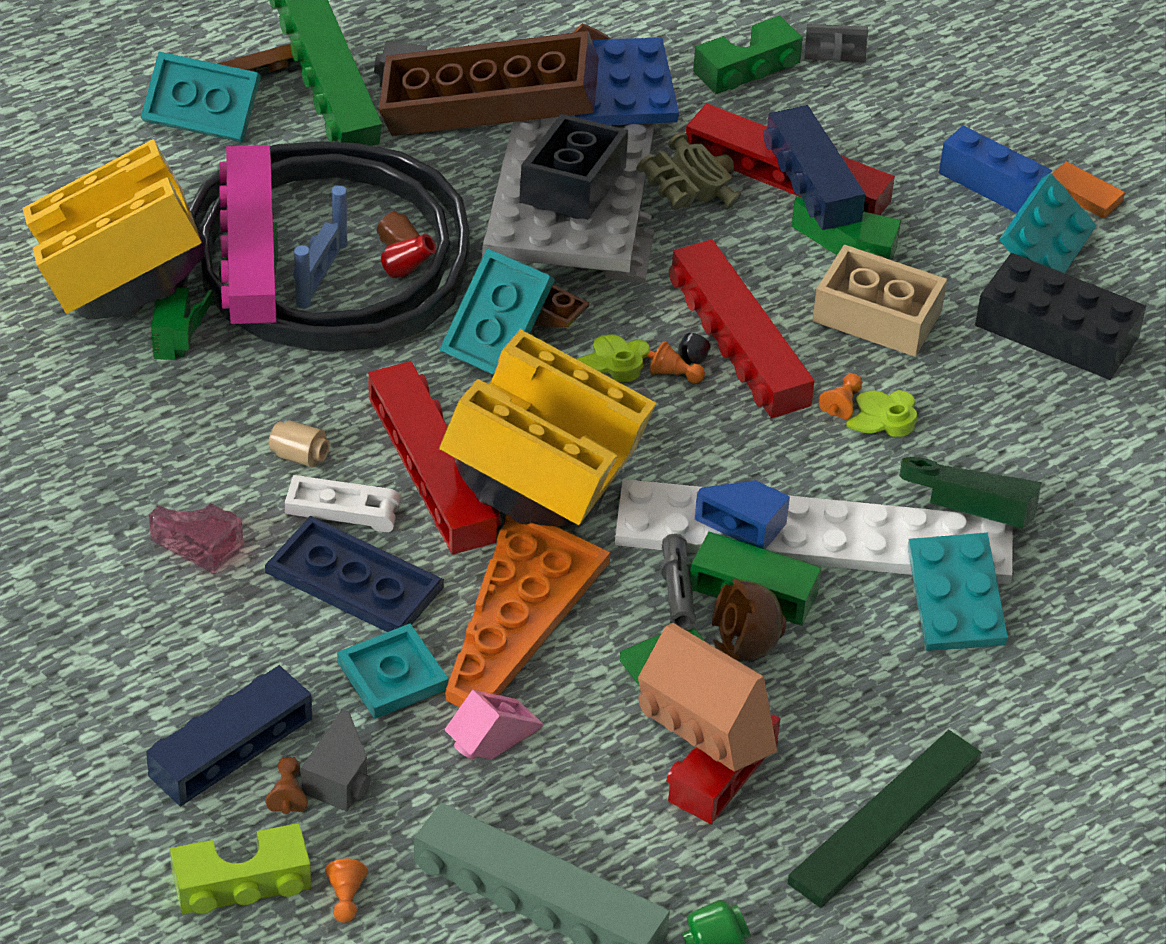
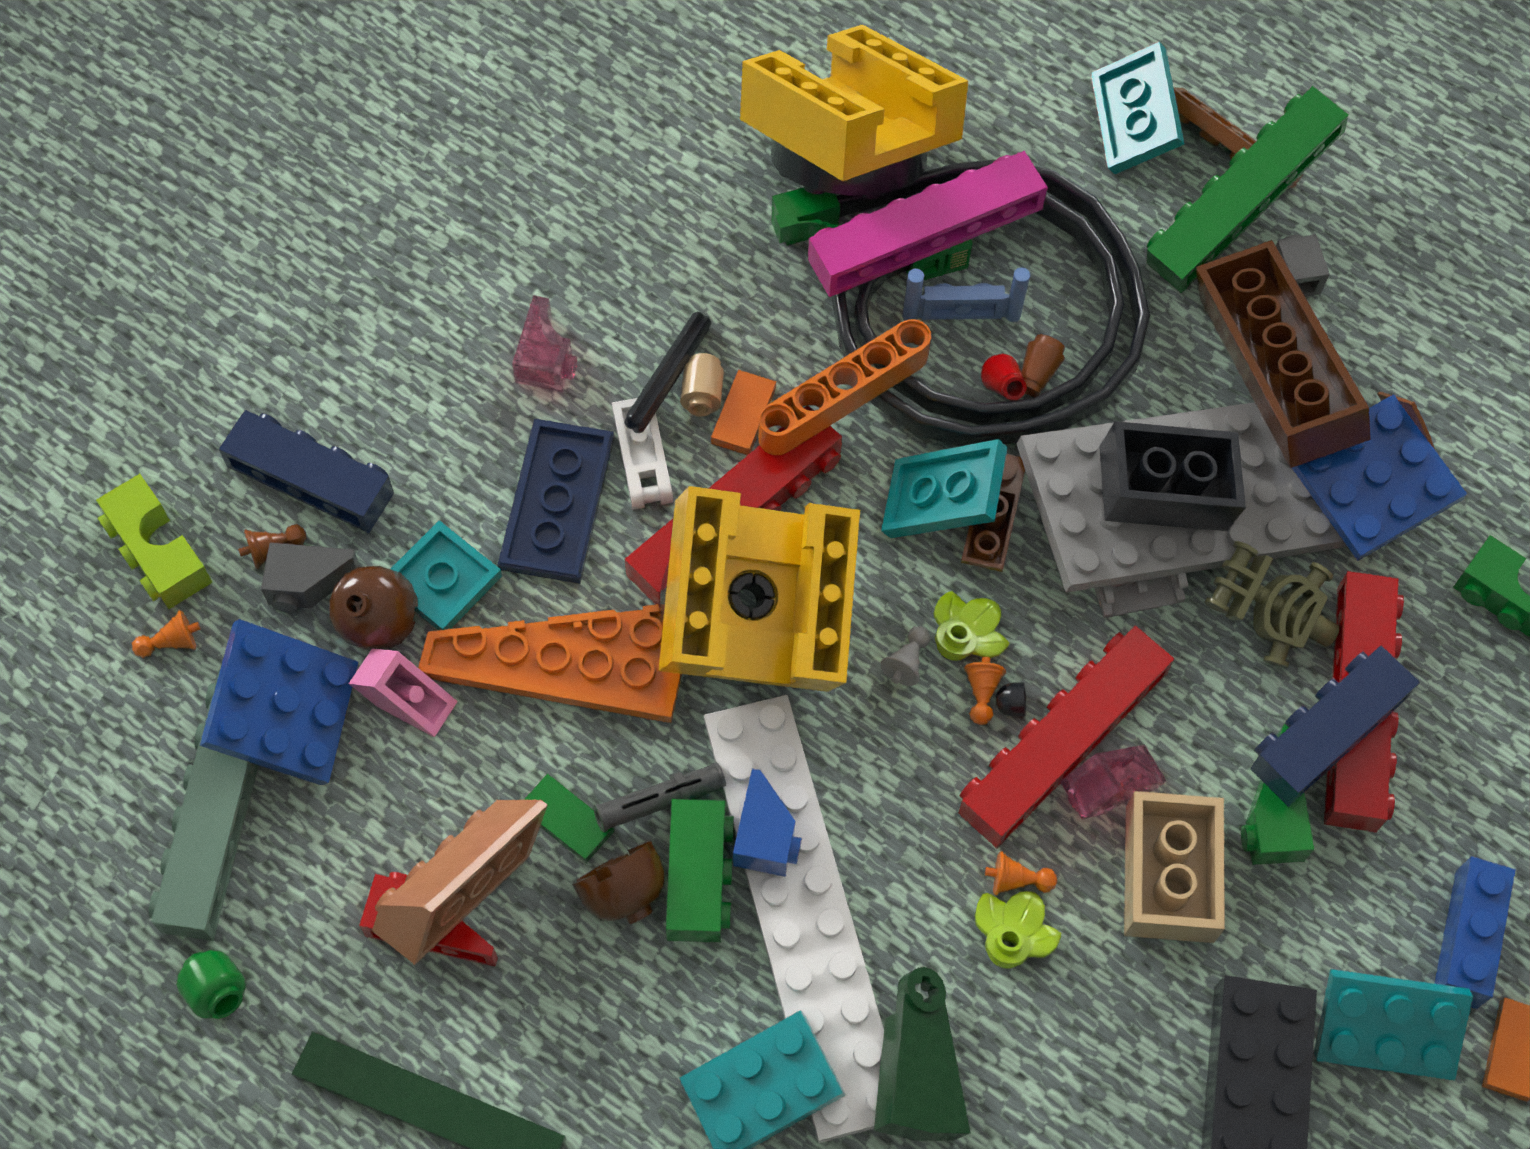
camera: 70 degrees right, 20 degrees up
none -> blue plate [200,619,358,785]
none -> reddish brown cylinder [329,566,418,651]
none -> black axle [624,312,712,433]
none -> orange tile [711,370,776,455]
none -> orange beam [758,319,931,455]
none -> clear pink arch [1060,744,1166,819]

